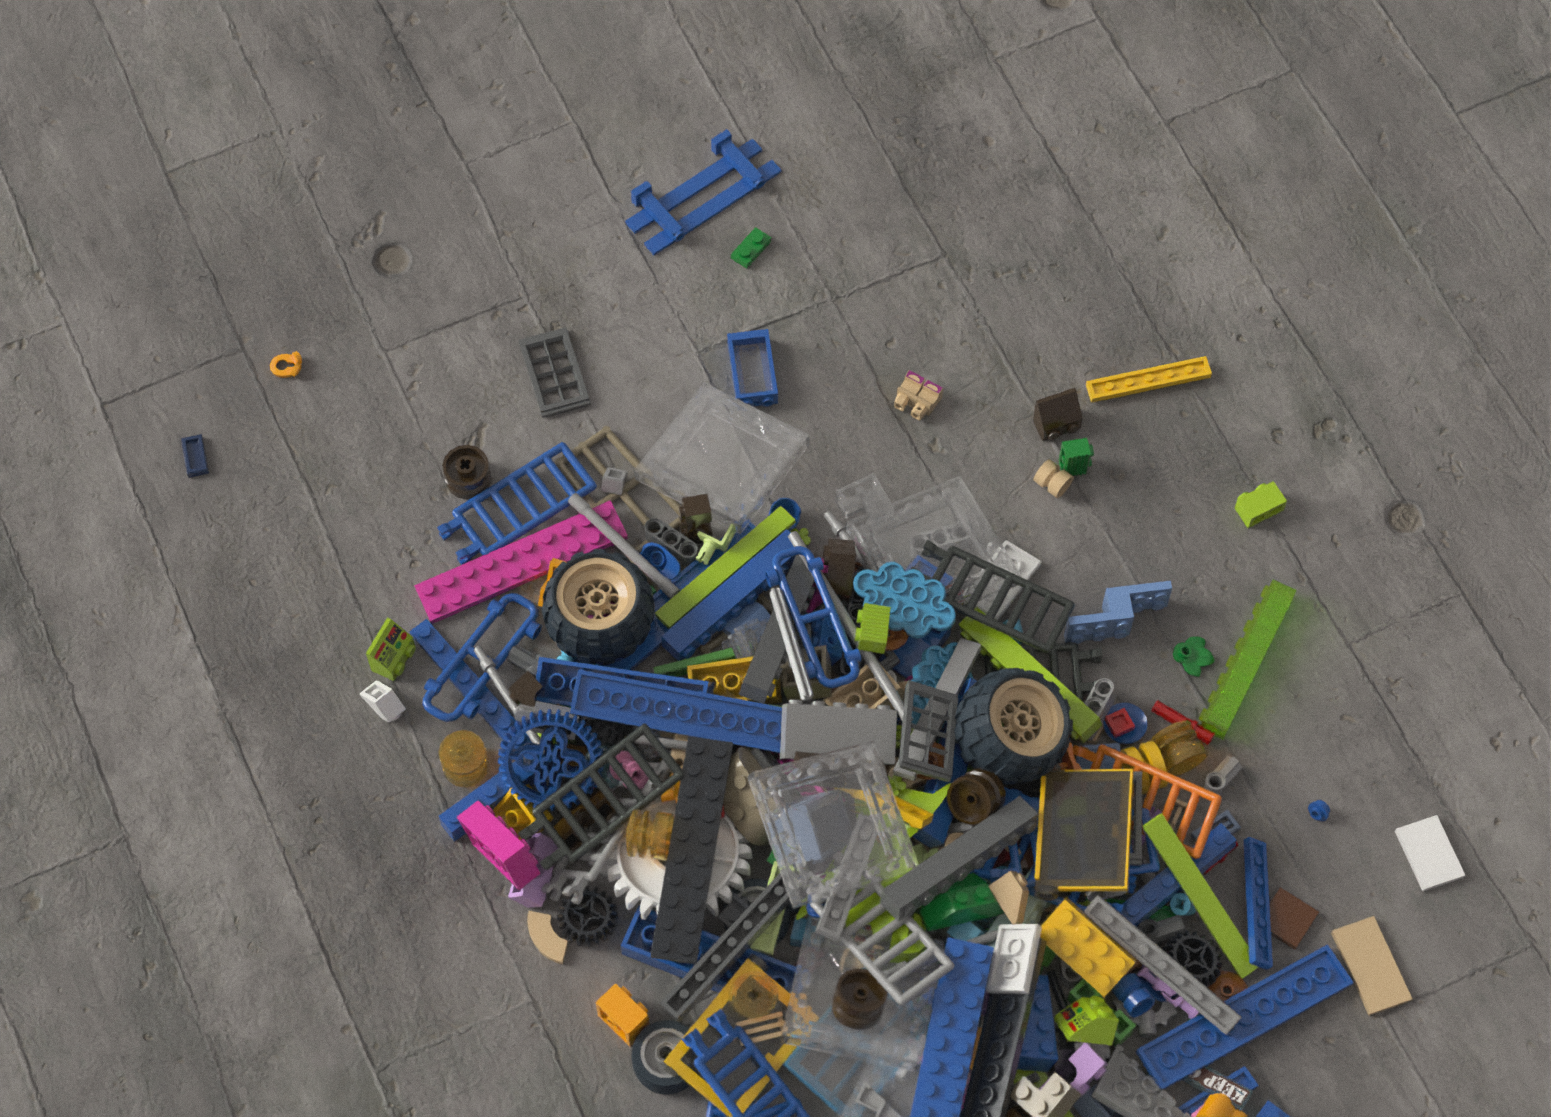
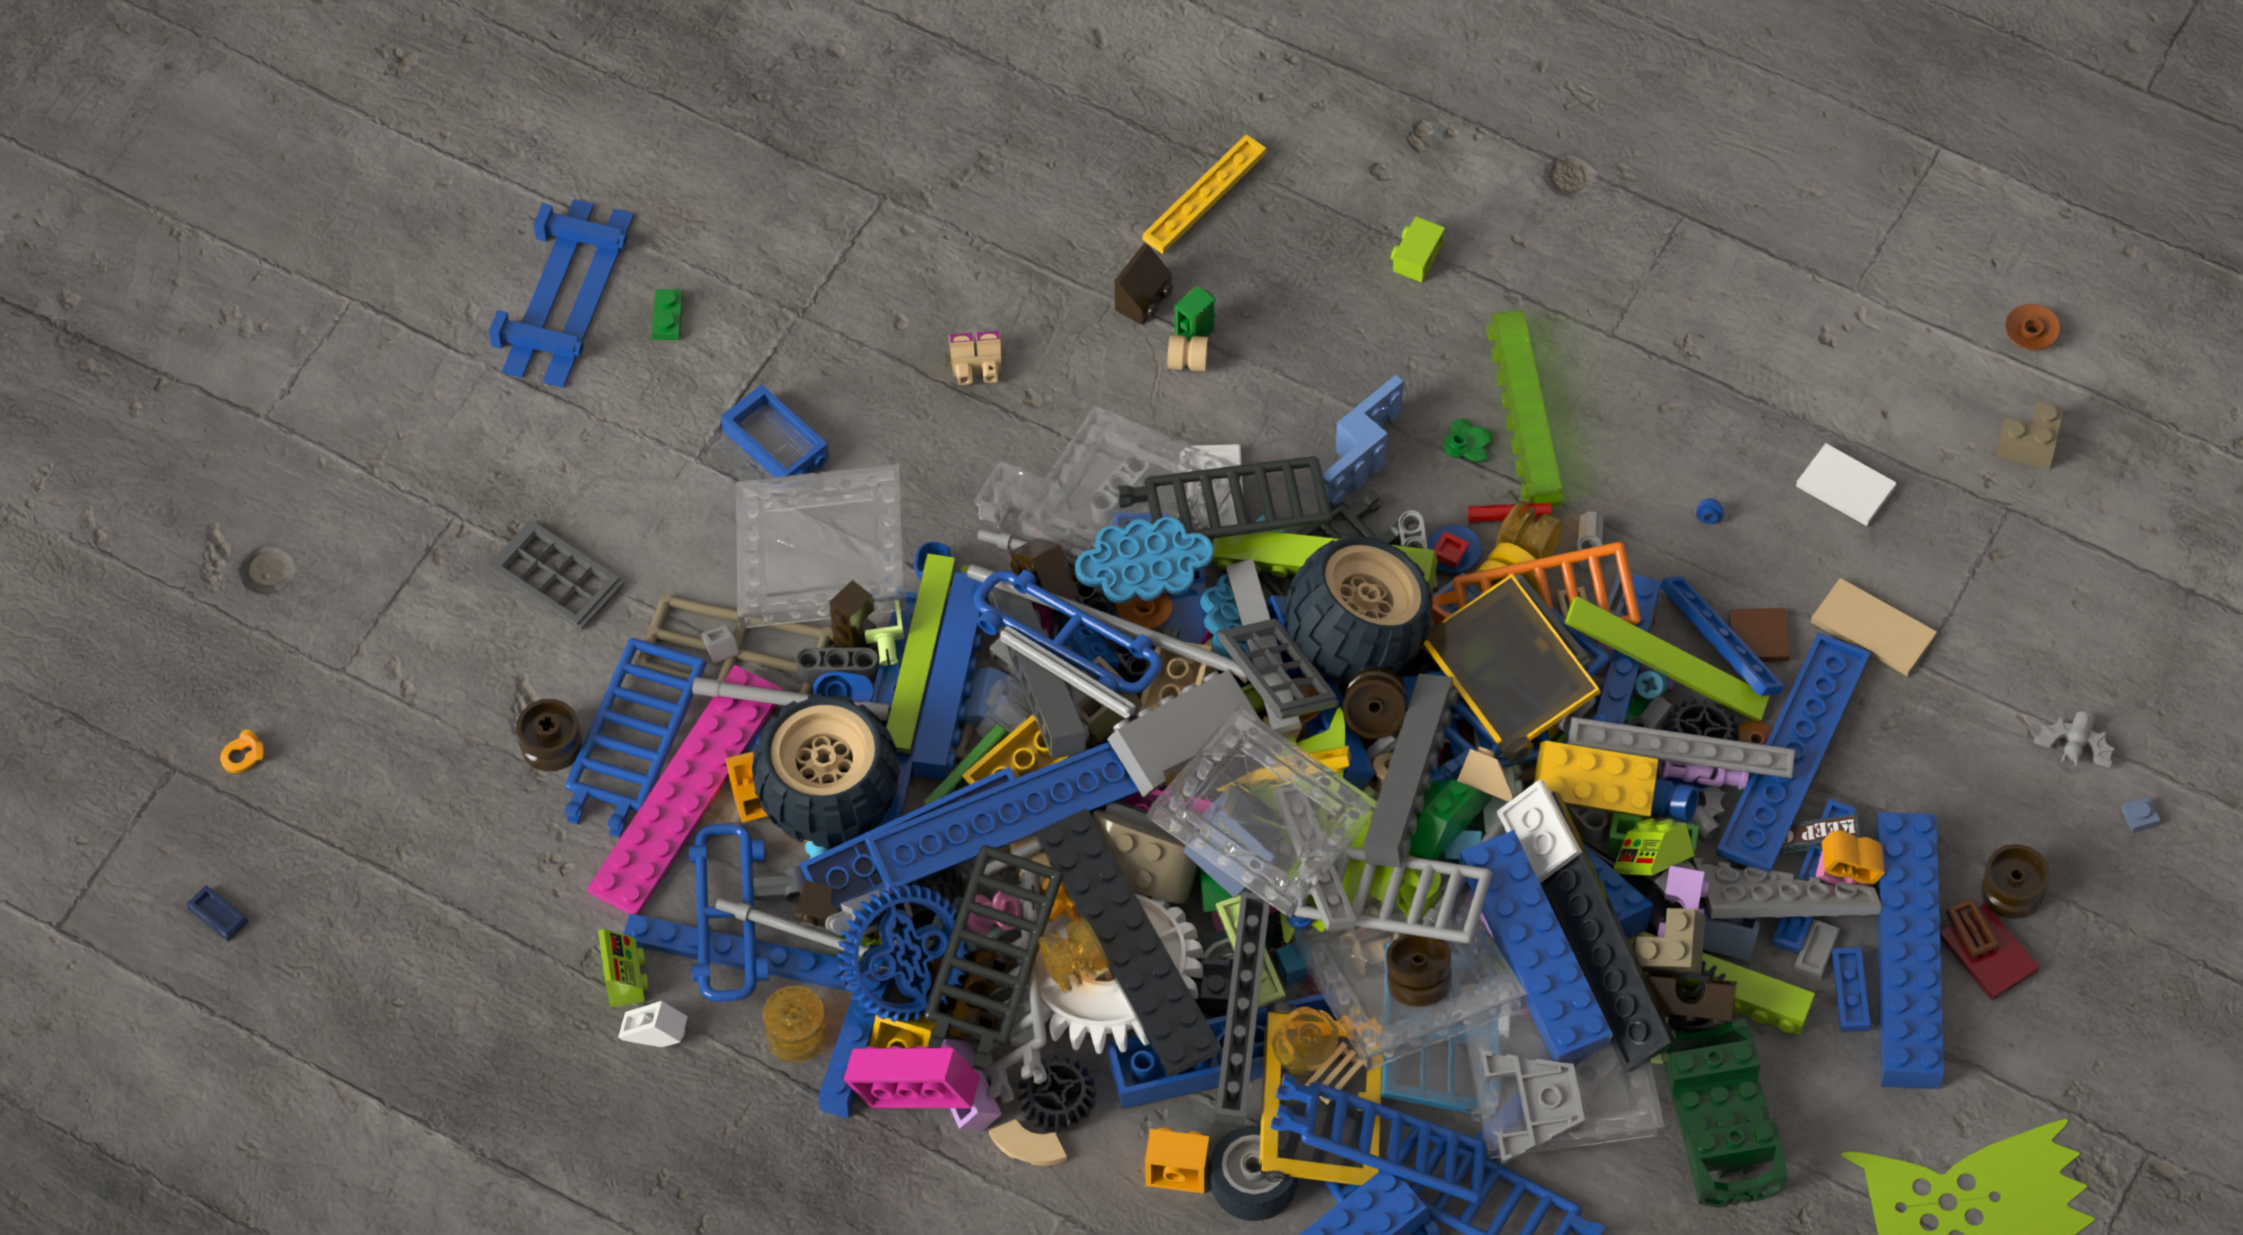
camera: 35 degrees left, 5 degrees down
lime brick [854,603,891,654] -> none

